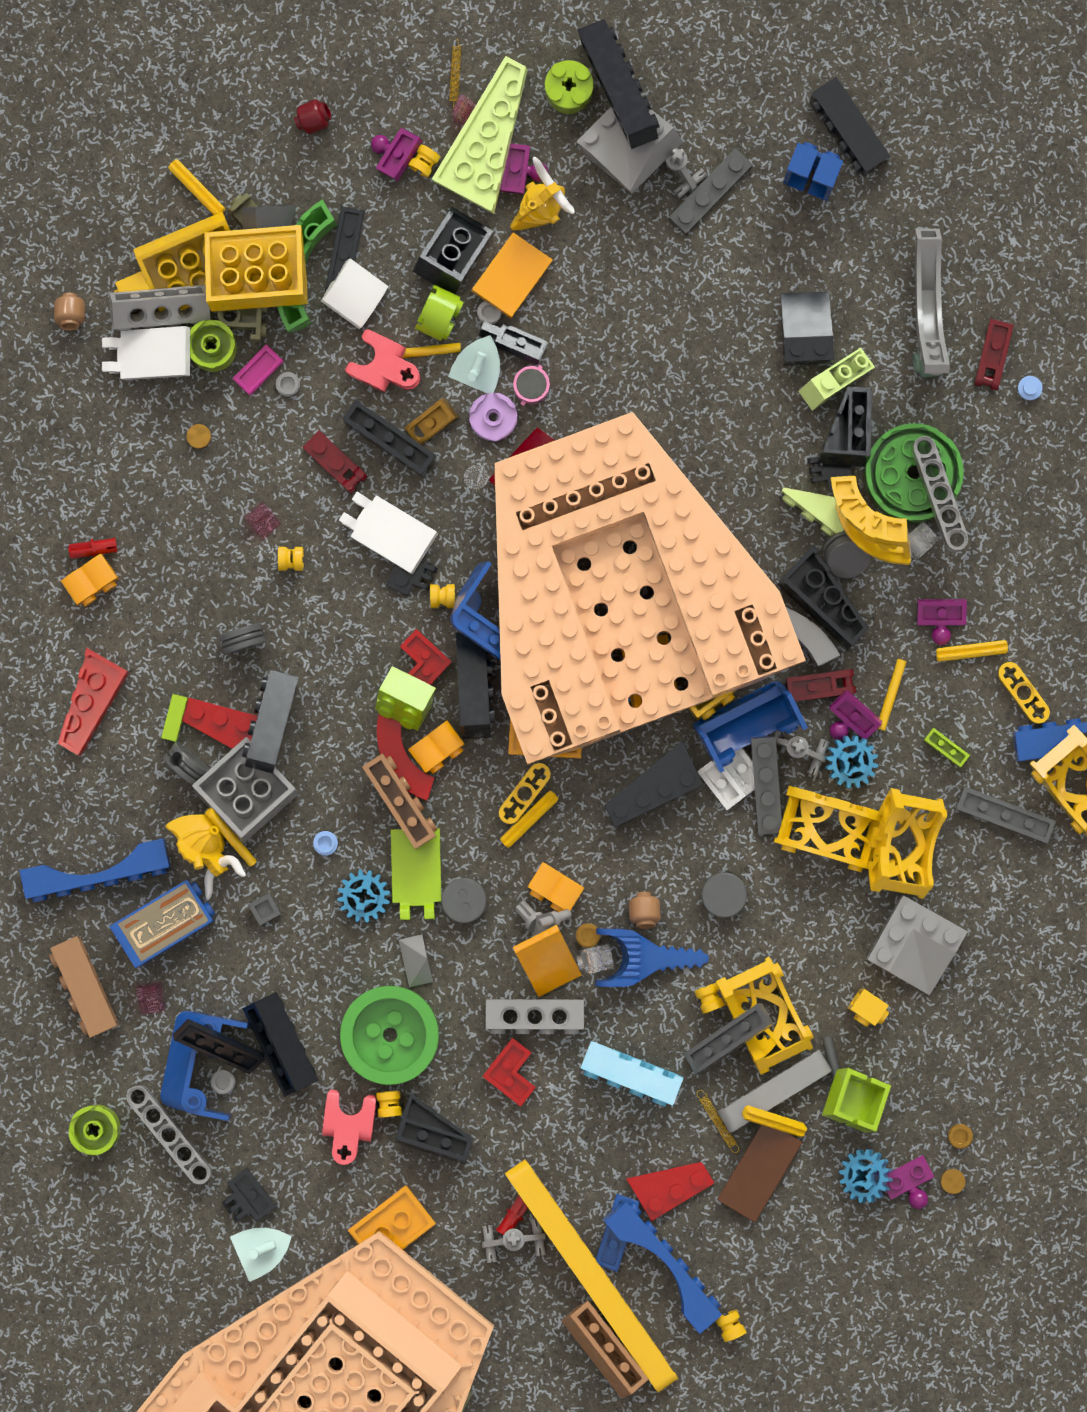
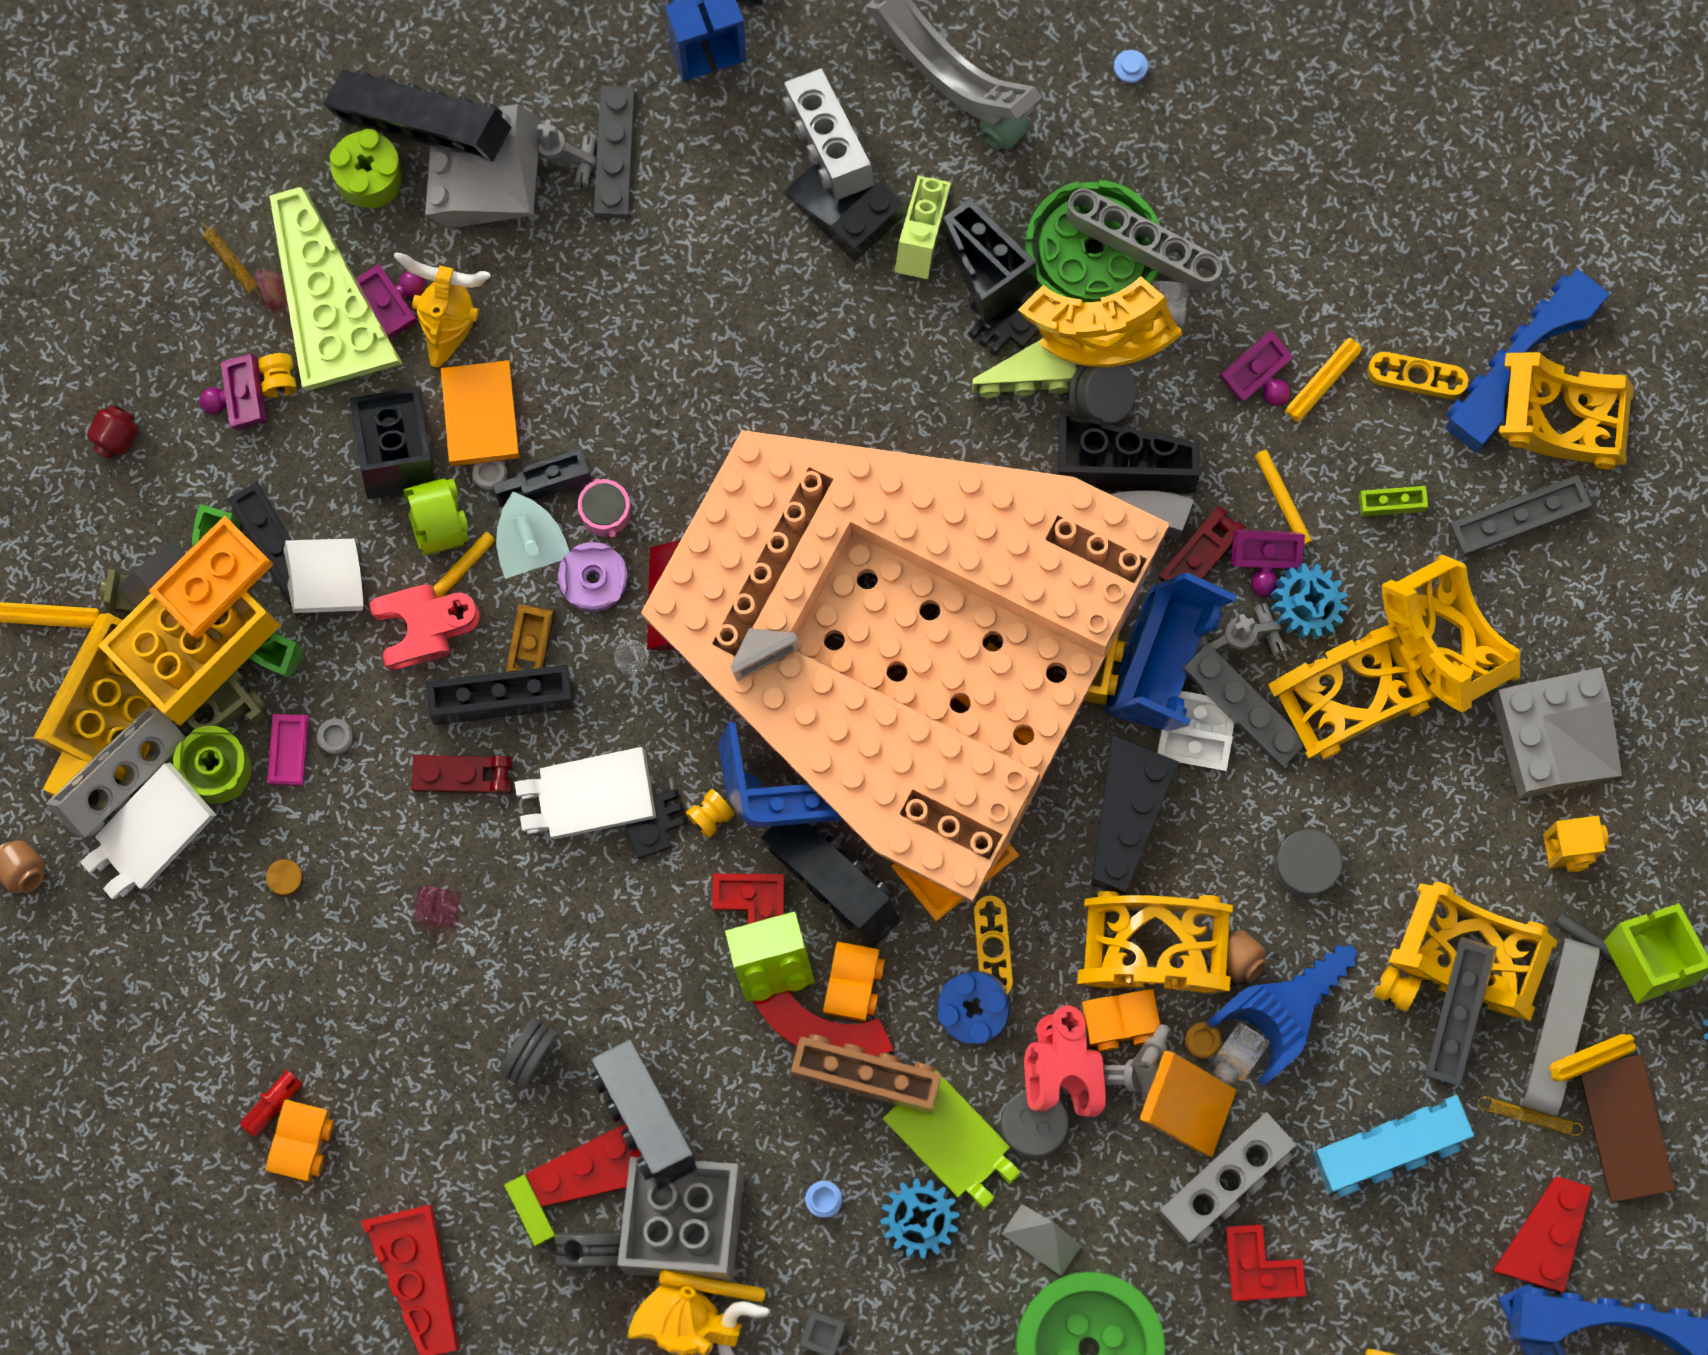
camera: 45 degrees left, 10 degrees down
yellow wheel [278,547,304,571] -> none
yellow axle [500,791,559,848] -> none
dark red plate [974,319,1014,391] -> none
none -> light orange tile [148,516,274,640]
none -> light grey slope [731,628,800,681]
none -> light grey brick [782,68,875,200]
none -> blue plate [937,970,1011,1044]
none -> coral piece [1024,1005,1106,1117]
none -> yellow fence [1077,891,1233,994]

